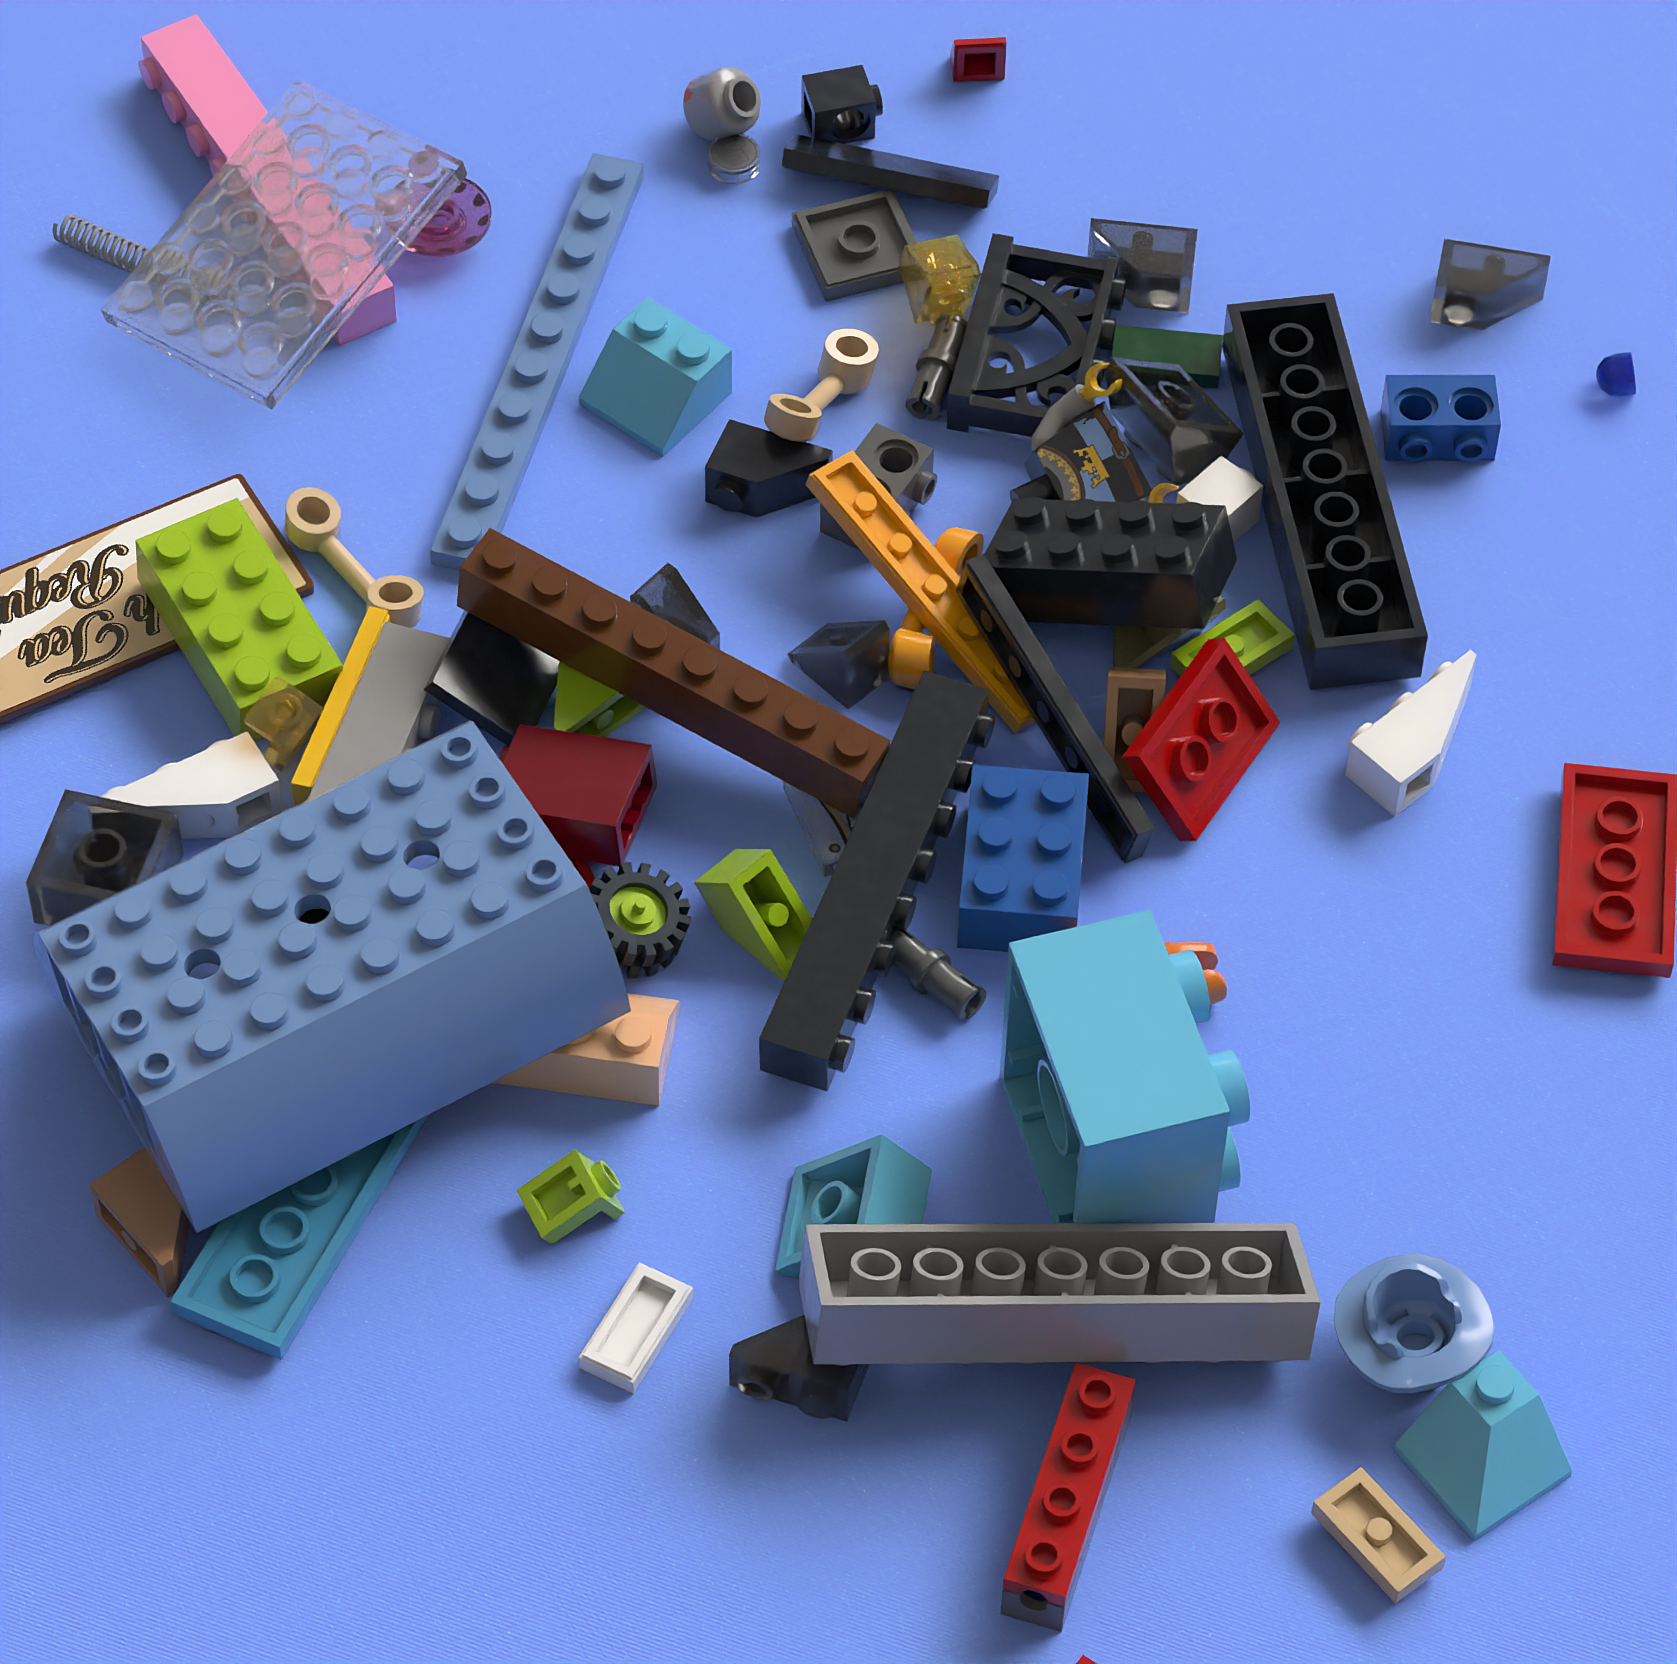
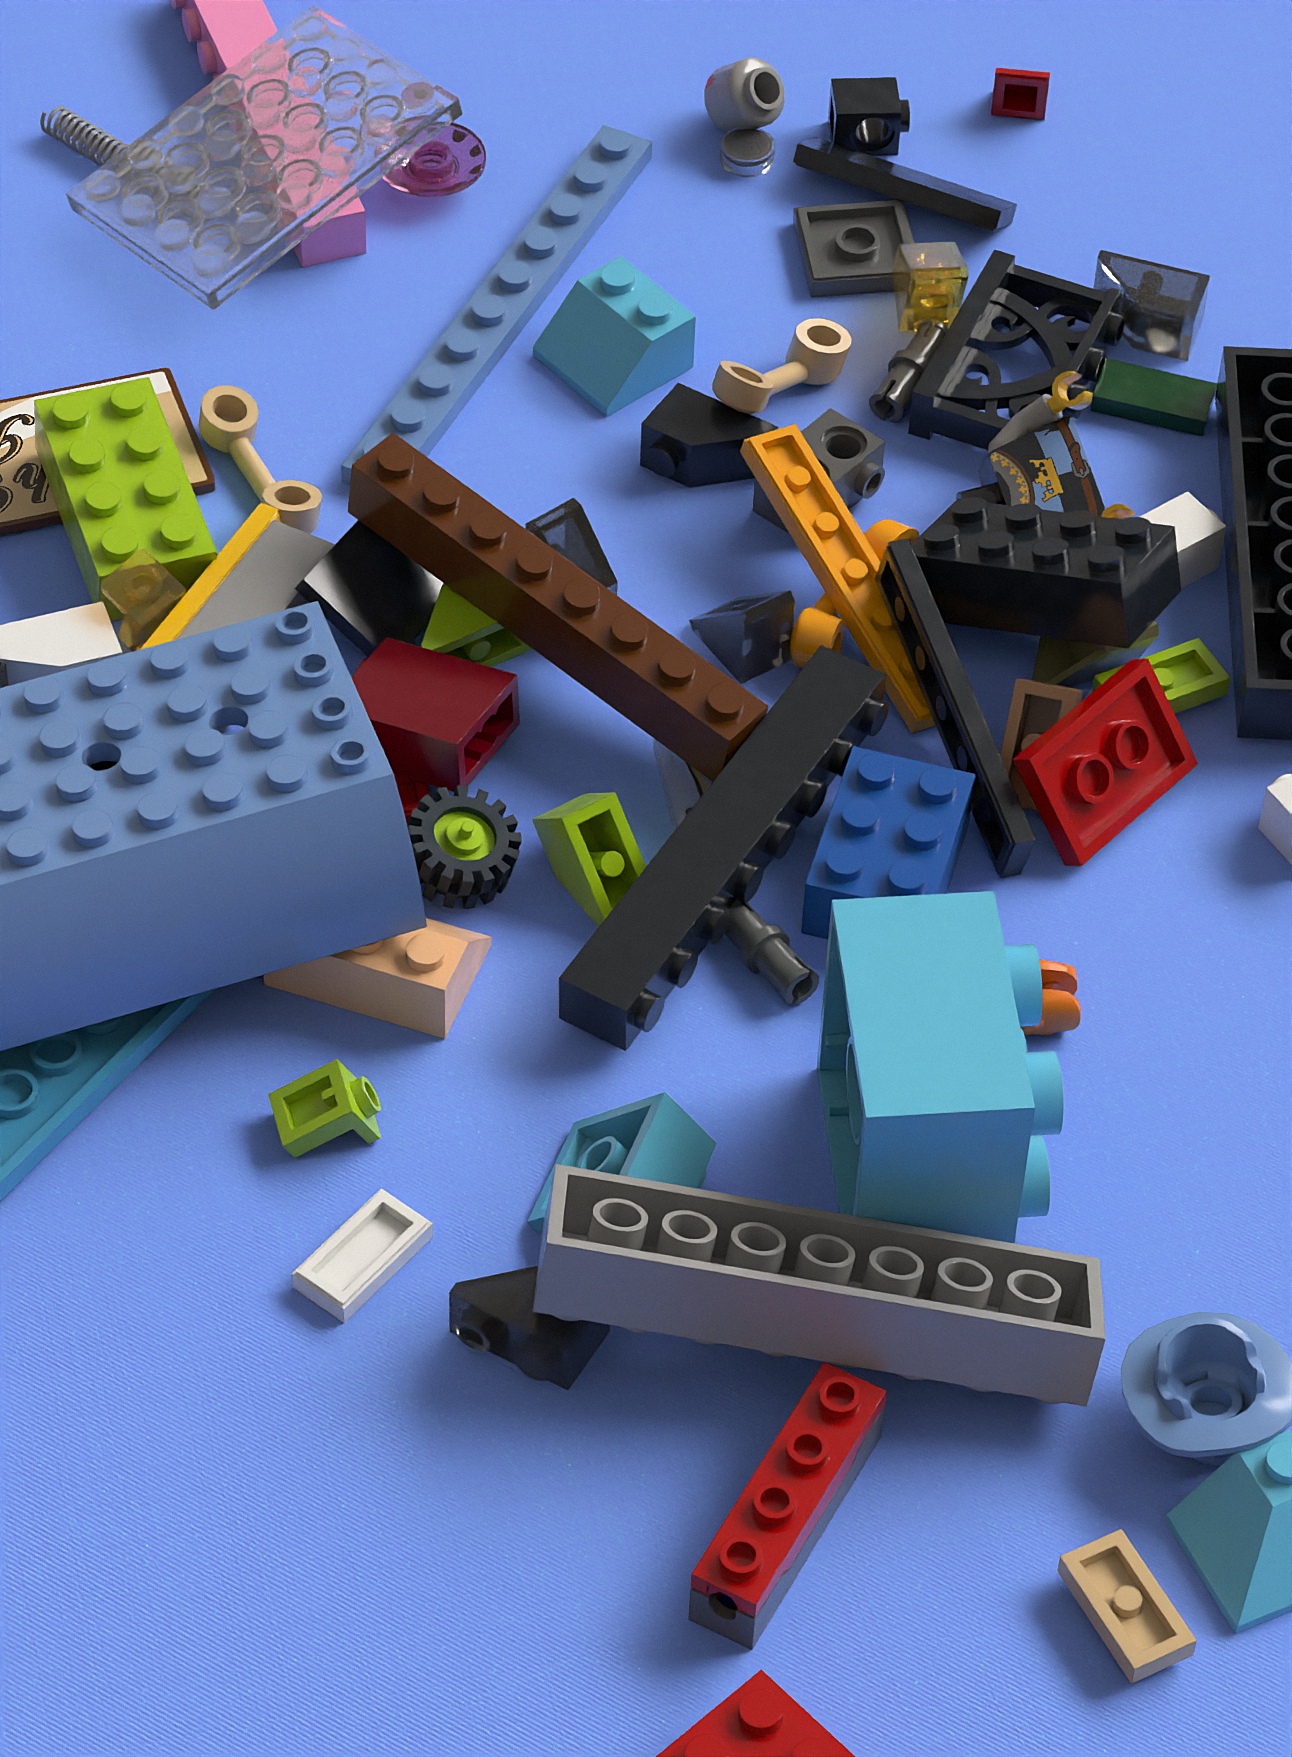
camera: 10 degrees right, 5 degrees down
clear smoke slope [1105,357,1244,485] -> none

